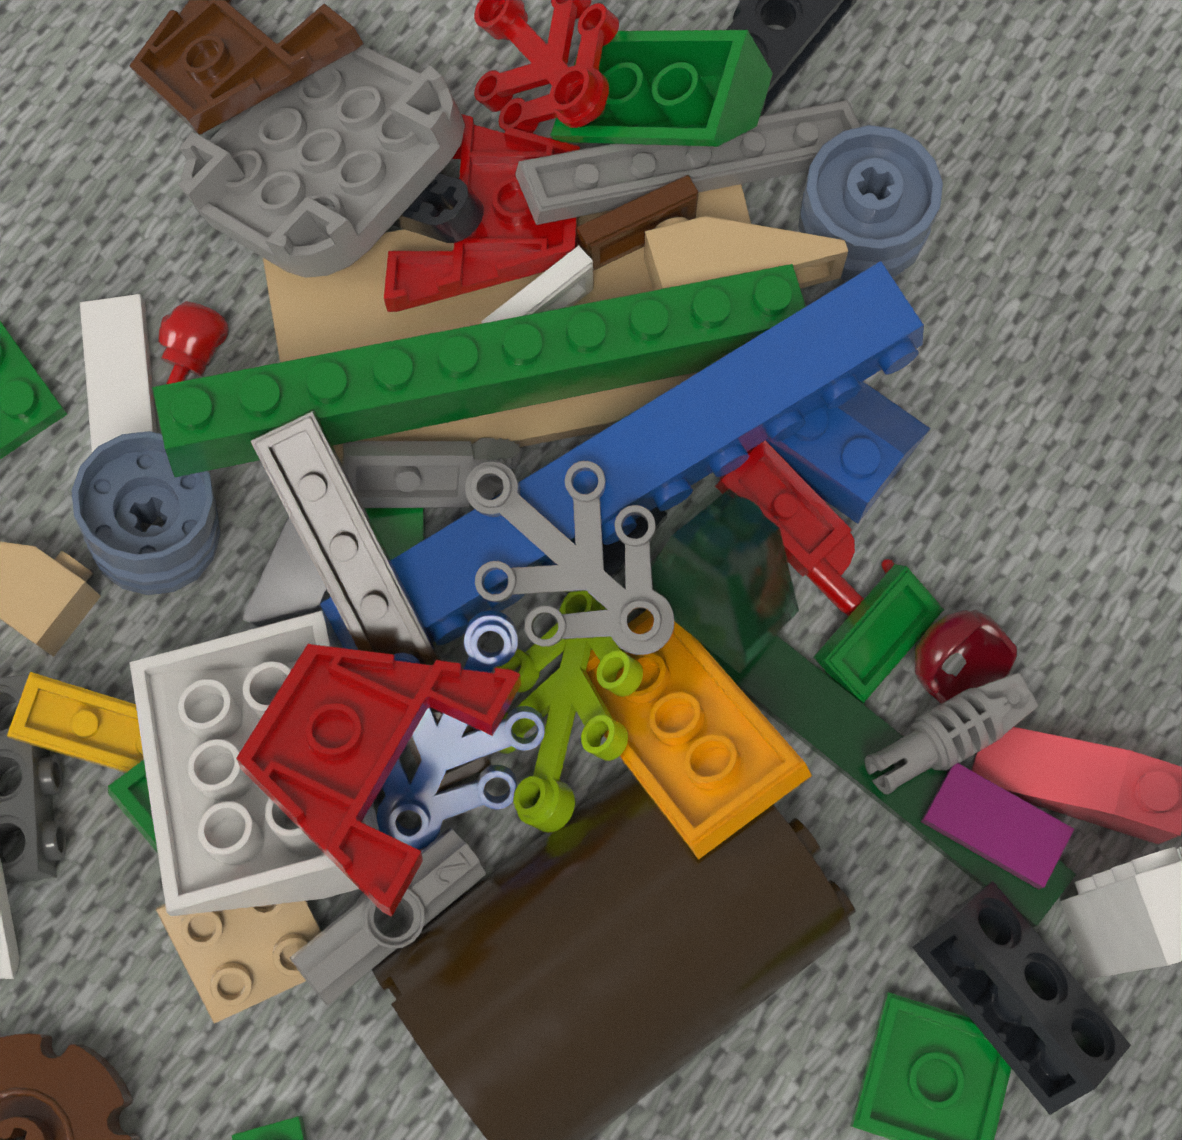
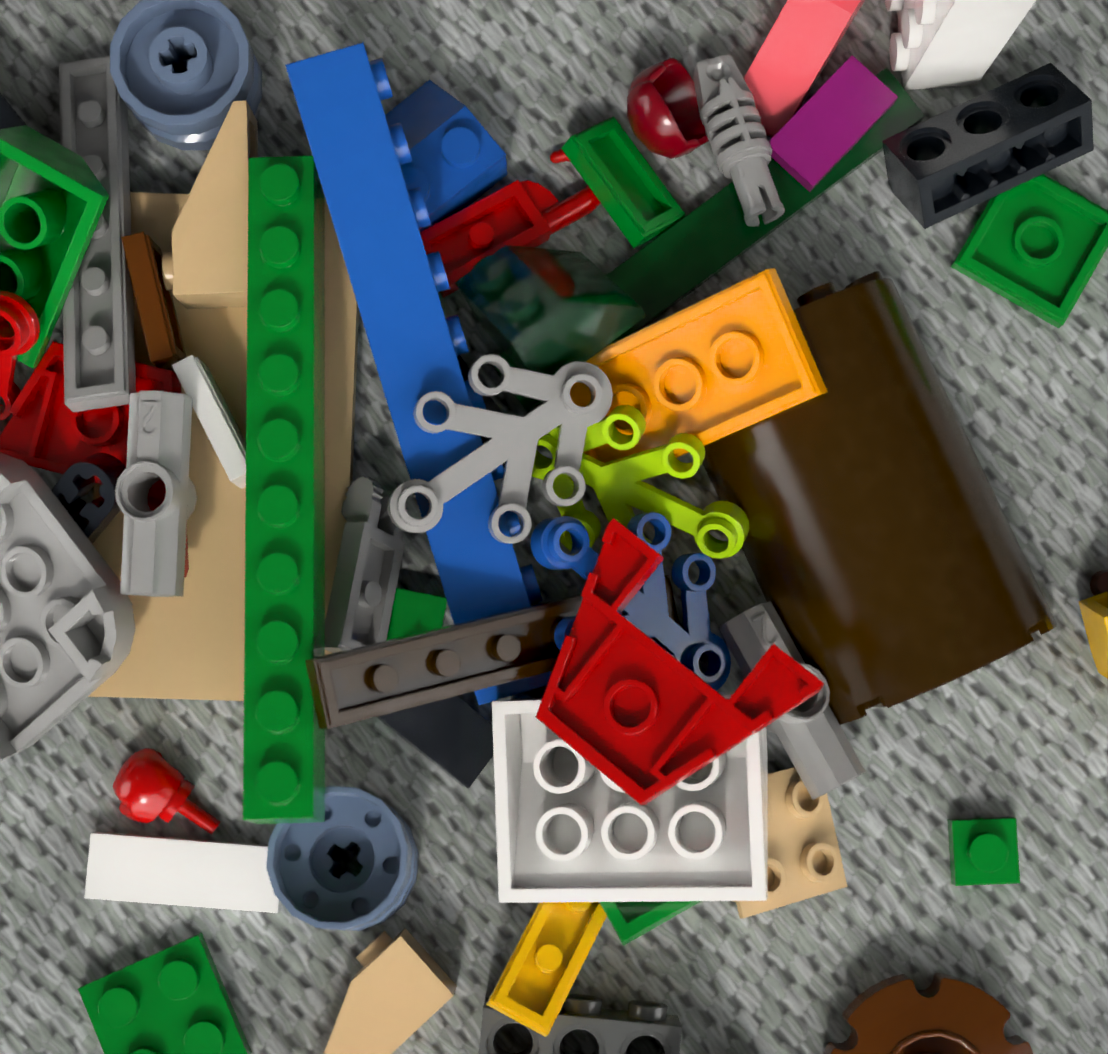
camera: 80 degrees left, 10 degrees up
none -> light grey piece [115,391,197,597]

